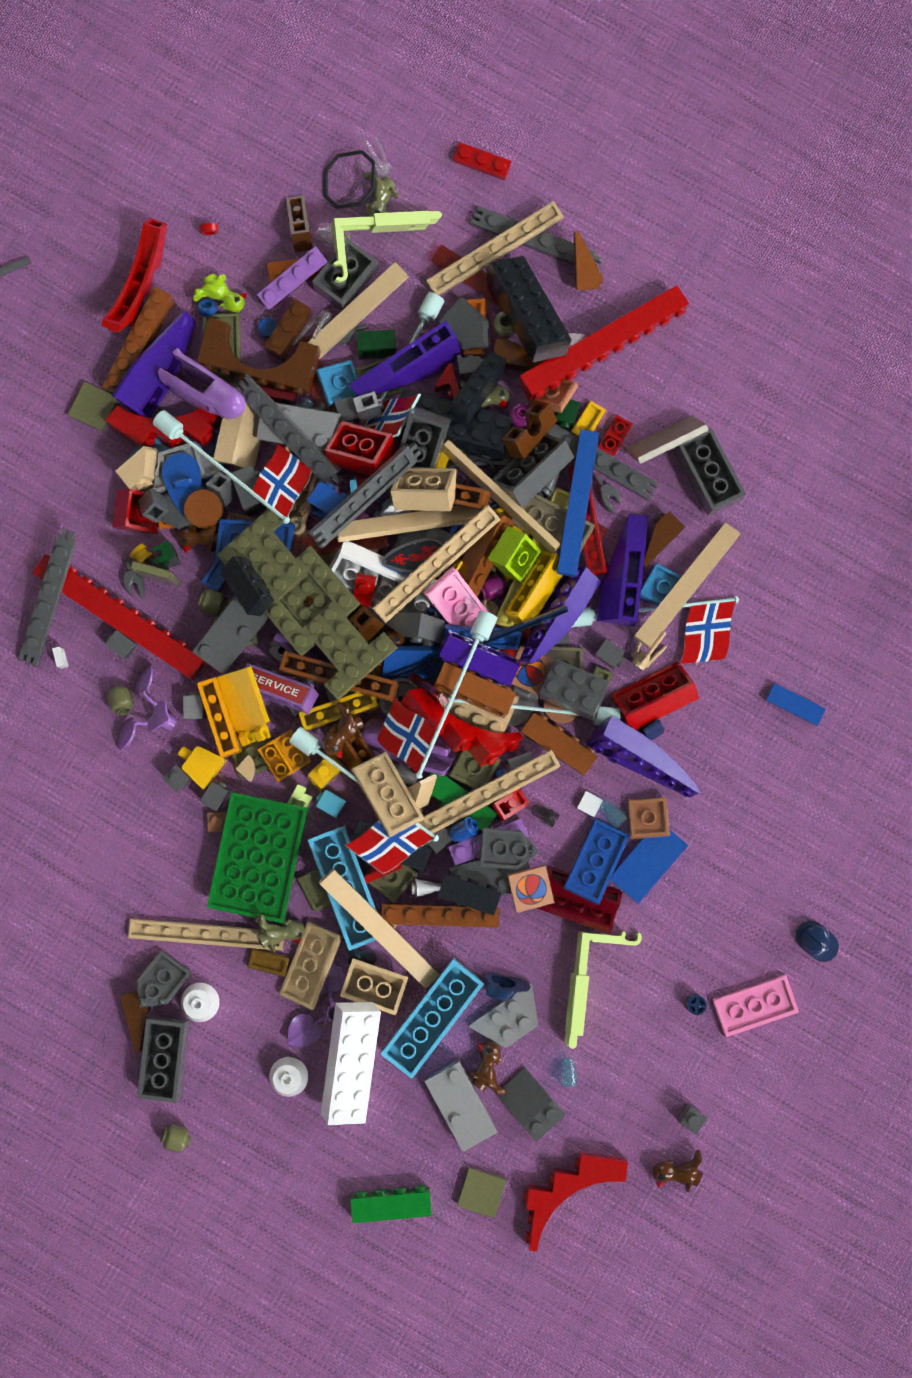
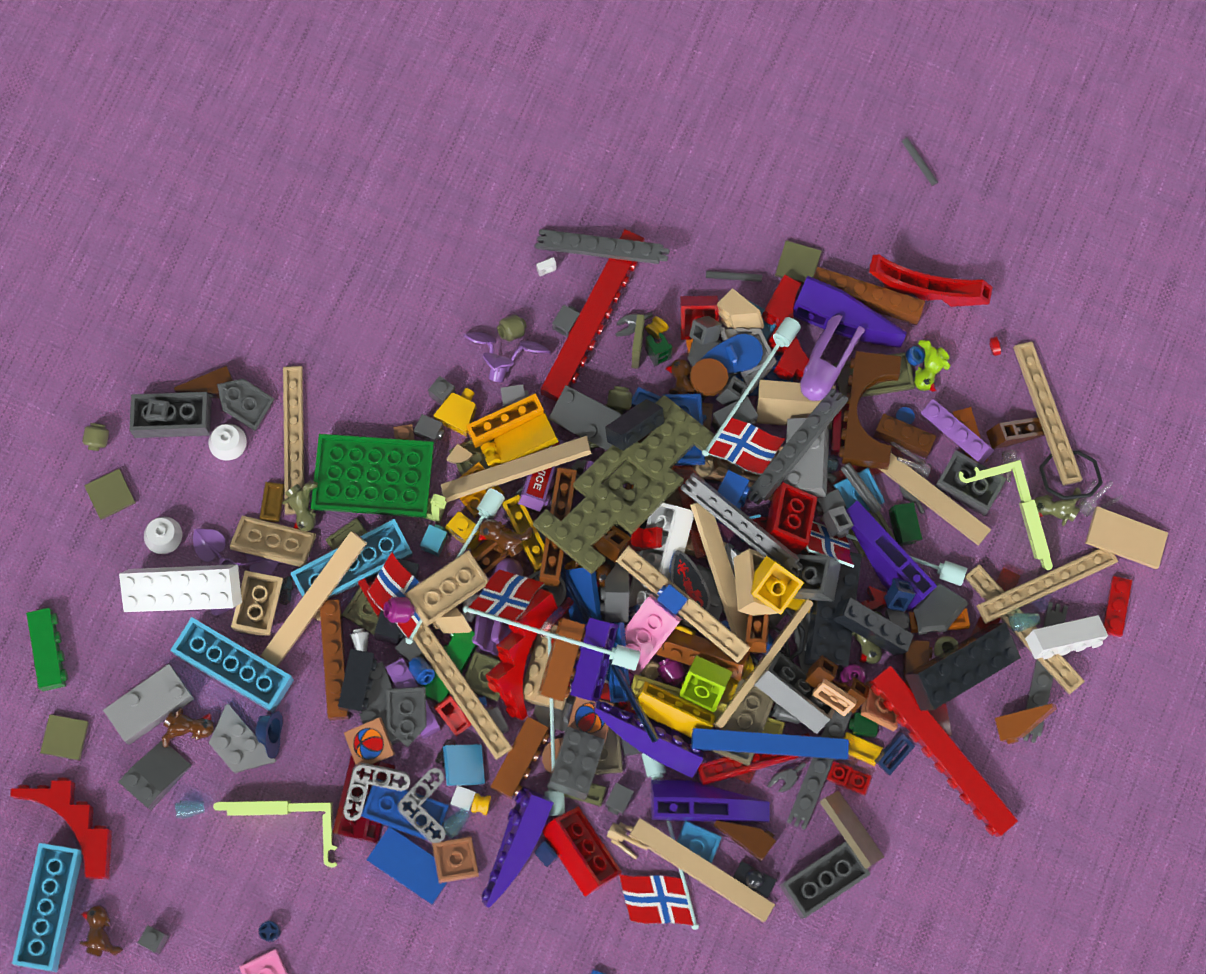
camera: 85 degrees right, 10 degrees down
none -> medium azure brick [12,843,83,972]
none -> olive tile [84,469,136,520]
none -> dark grey tile [146,399,170,421]
none -> light grey beam [344,763,410,821]
none -> magenta head [383,597,415,623]
none -> light grey beam [397,768,445,843]
none -> tan tile [441,436,592,502]
none -> dark azure tile [443,745,485,786]
none -> yellow wheel [471,793,491,815]
none -> blue brick [657,584,689,615]
none -> dark grey bar [706,271,762,282]
none -> black tile [733,861,777,898]
none -> yellow slope [751,556,804,615]
none -> light nougat tile [812,679,857,716]
none -> dark grey axle [841,463,881,513]
none -> dark blue tile [874,732,915,775]
none -> dark blue brick [884,578,915,612]
none -> tan tile [976,549,1118,624]
none -> clear light blue cone [1009,613,1040,632]
none -> tan tile [1013,341,1083,486]
none -> white brick [1025,615,1108,659]
none -> tan tile [1085,506,1168,569]

